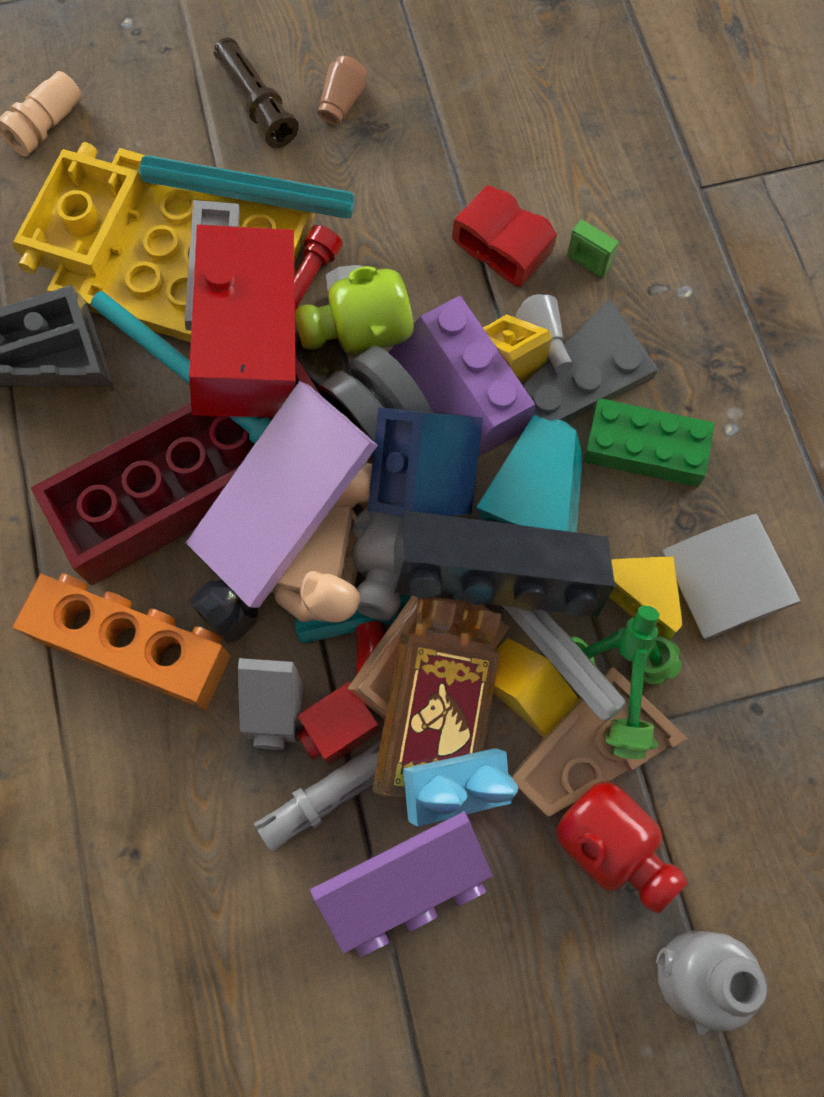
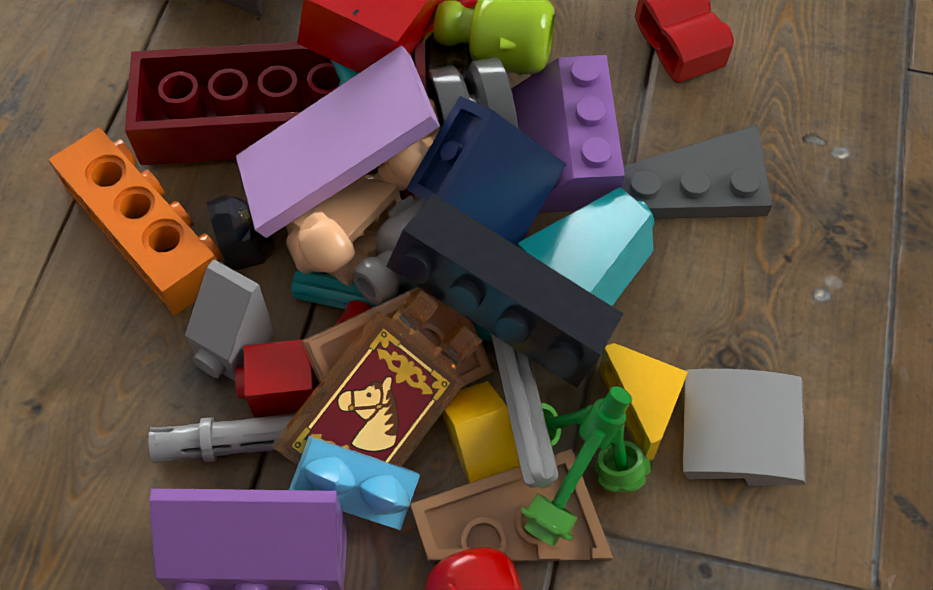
camera: 25 degrees right, 10 degrees down
yellow slope [483,314,552,384] -> none
light grey cone [515,294,573,374] -> none
bright green tile [567,219,619,278] -> none
green piece [583,398,715,487] -> none

